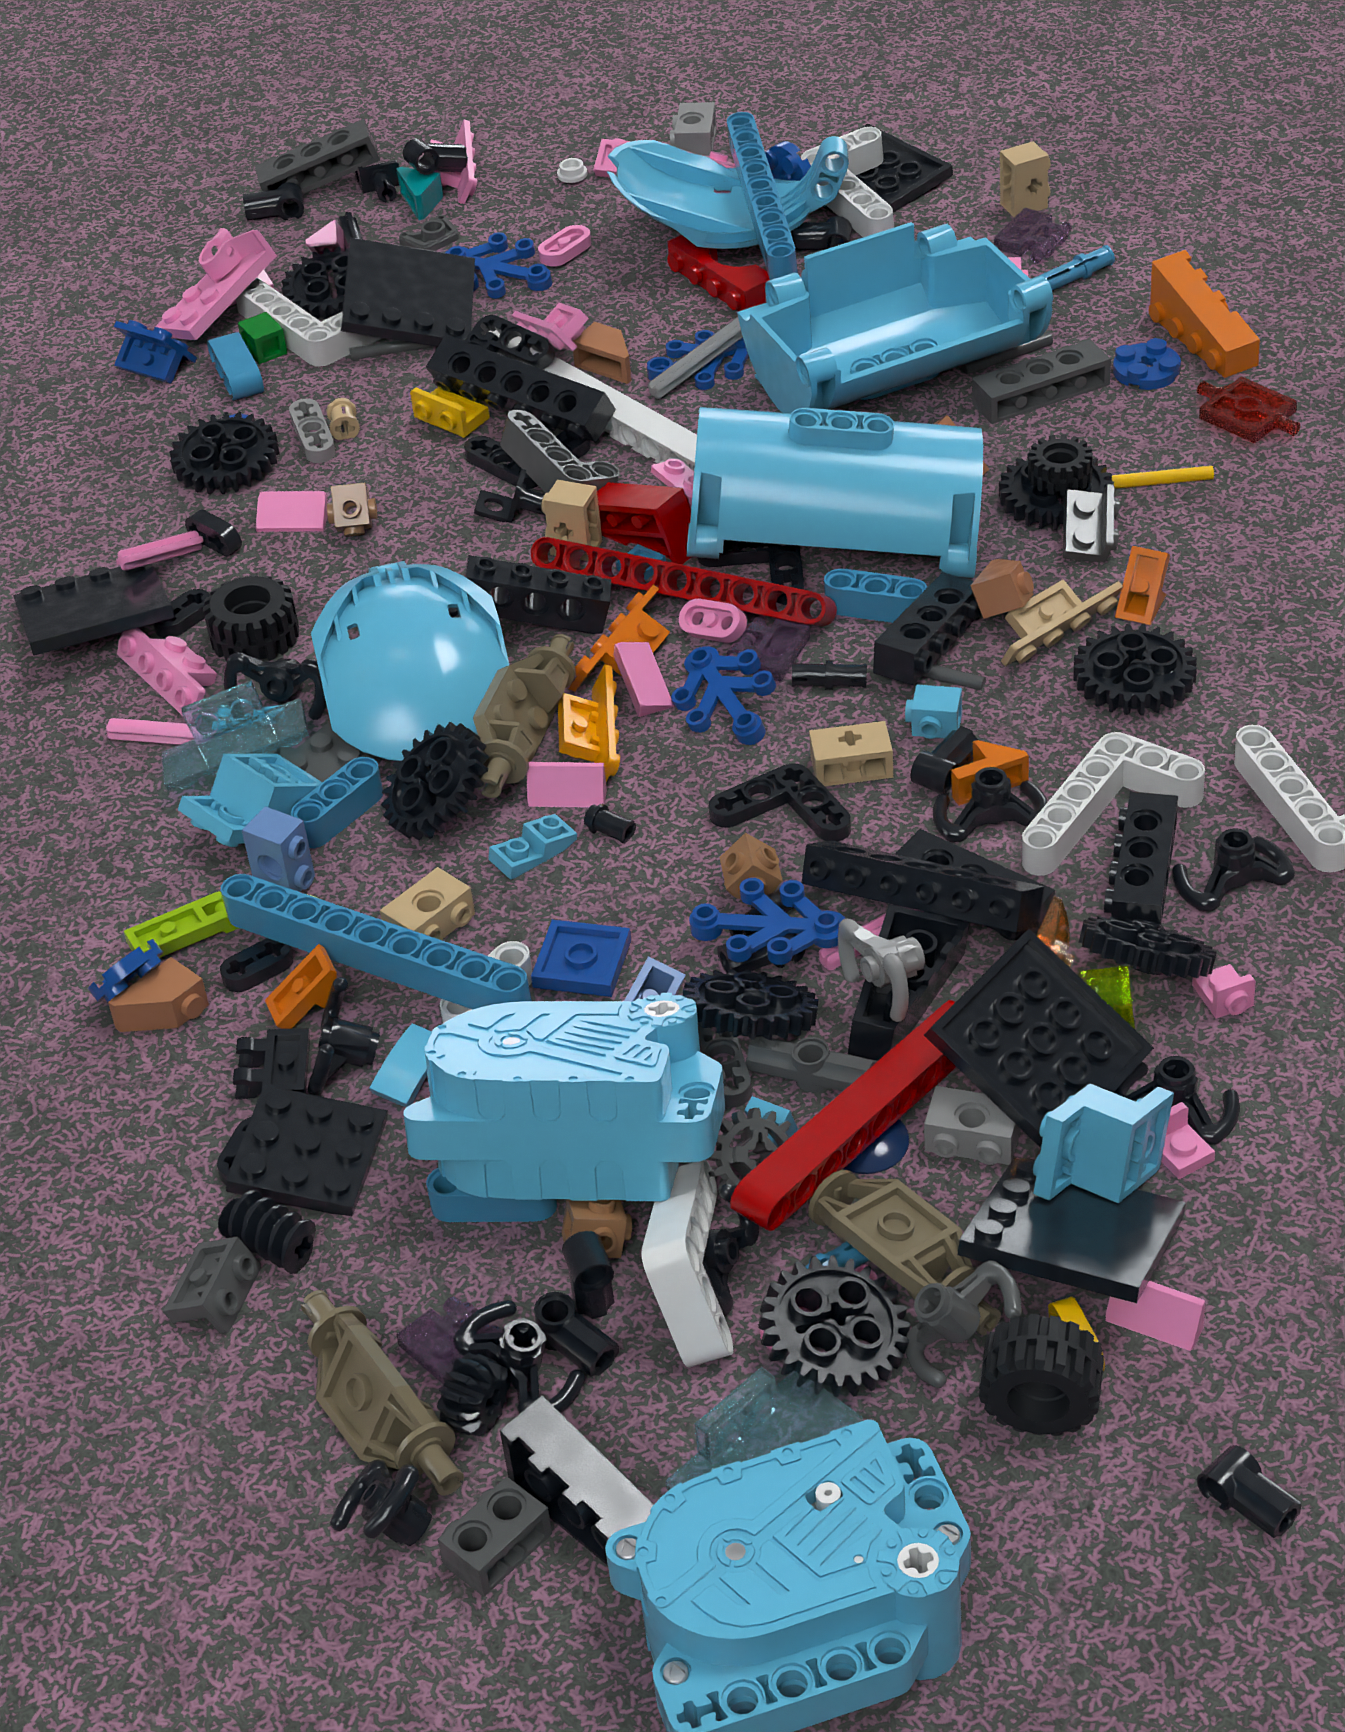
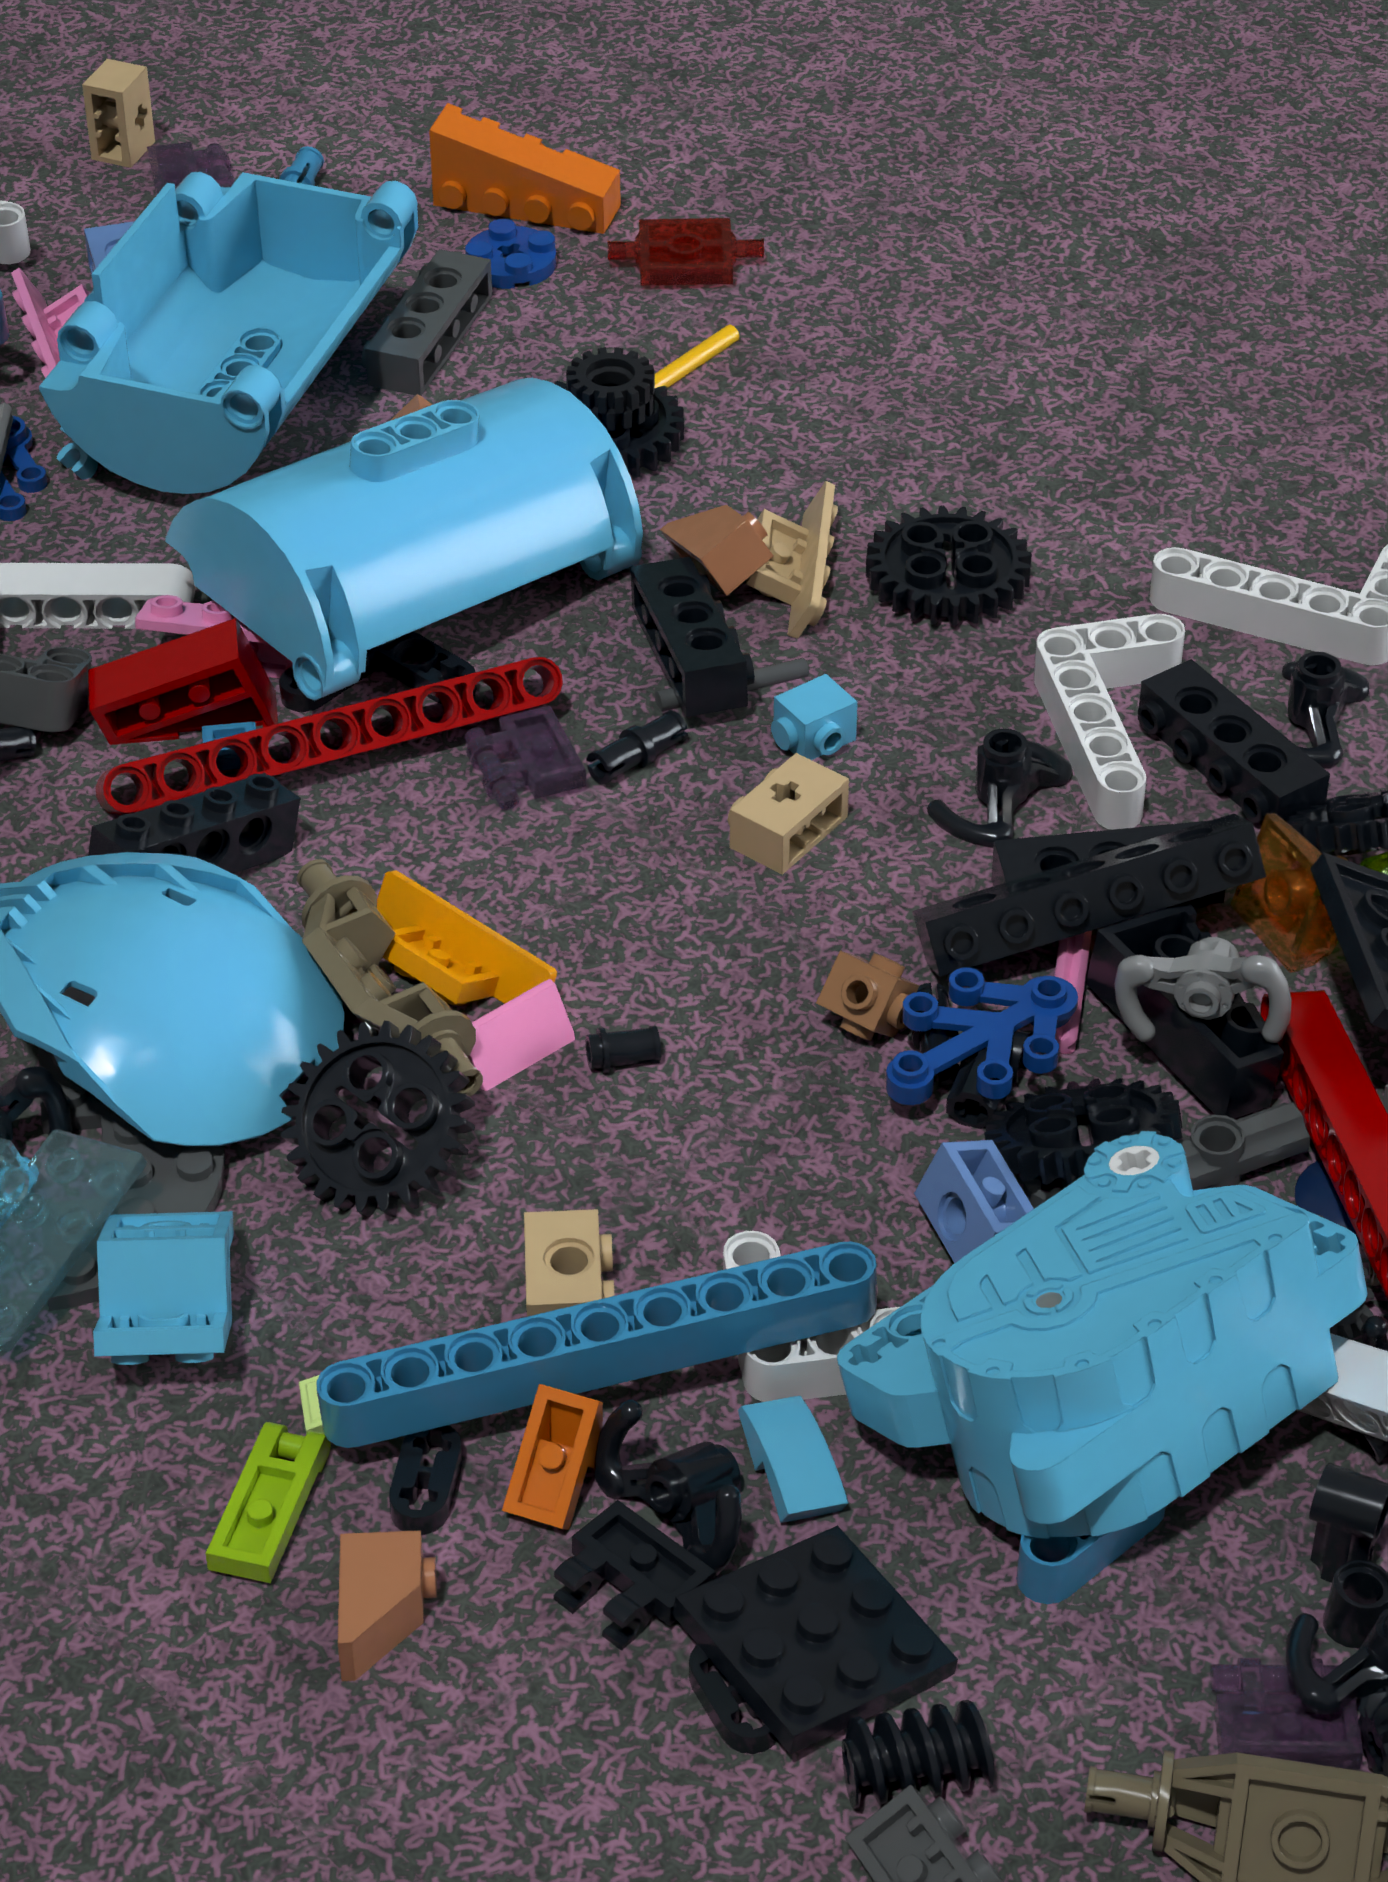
camera: 50 degrees left, 0 degrees up
blue plate [88,939,163,1003] -> none
medium blue brick [242,806,315,892] -> none
dark azure beam [291,757,383,849] -> none
medium azure slope [488,814,577,880] -> none
blue plate [531,919,632,997] -> none
tan brick [542,480,602,561] -> none
medium nougat brick [561,1199,632,1258] -> none
orange bracket [568,584,670,691] -> none
bright pink slope [613,642,674,717] -> none
blue plant [671,646,776,745] -> none
bright pink plate [679,599,747,643] -> none
black beam [708,763,851,842] -> none
dark azure beam [824,569,927,623] -> none
black piece [910,726,980,795] -> none
orange slope [951,740,1029,806] -> none
bracket [1063,484,1120,562] -> none
orange slope [1115,546,1170,625] -> none

